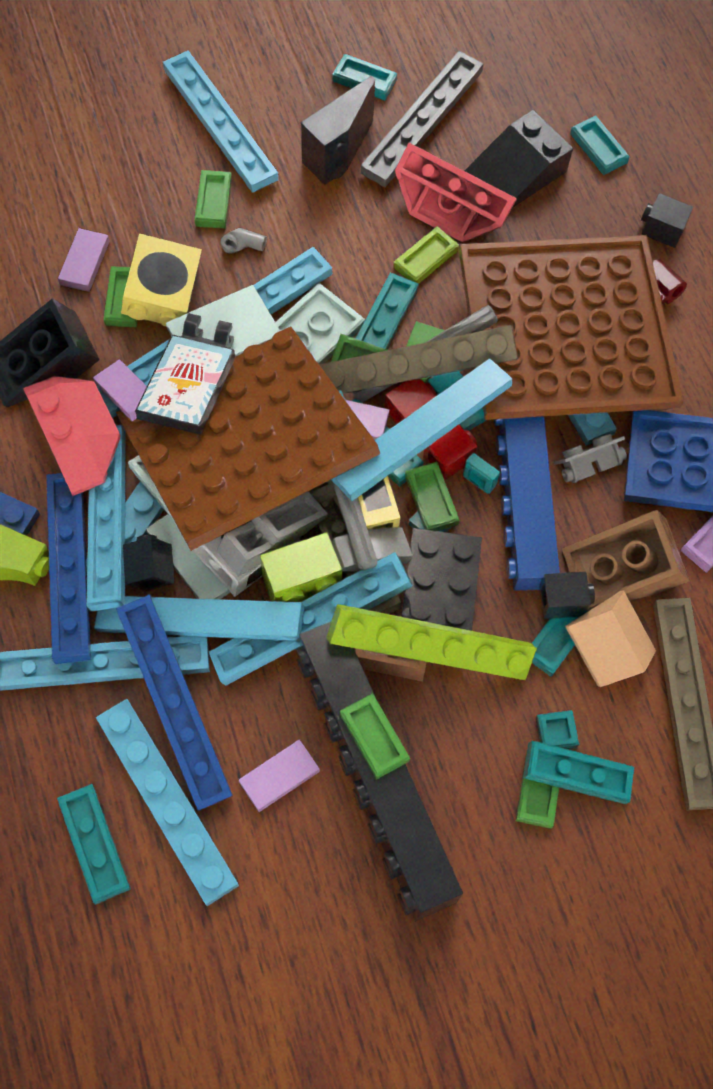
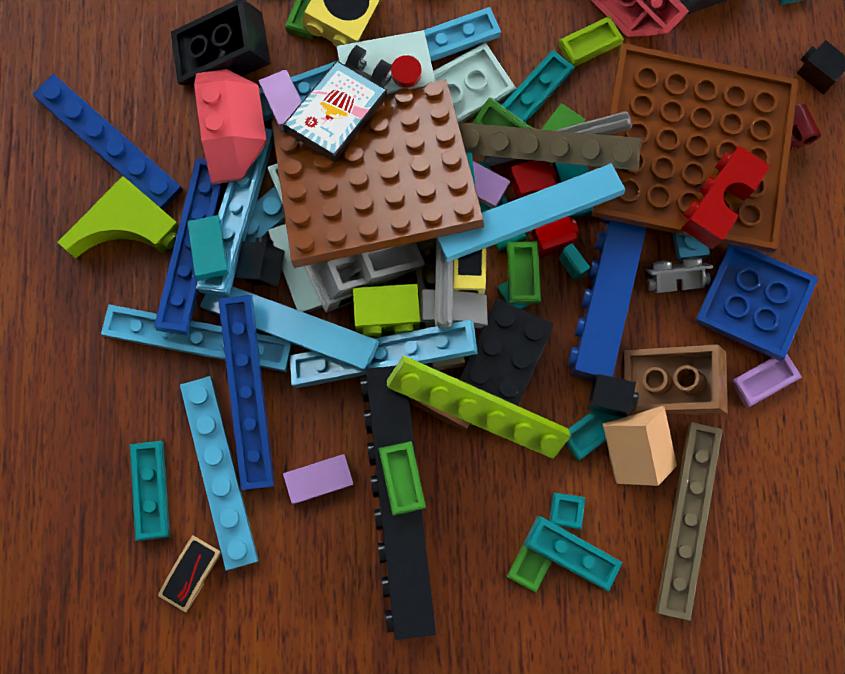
camera: 15 degrees right, 10 degrees up
none -> black slope [158,535,221,613]
none -> teal tile [187,215,229,281]
none -> red tile [391,55,421,88]
none -> red arch [681,145,771,250]

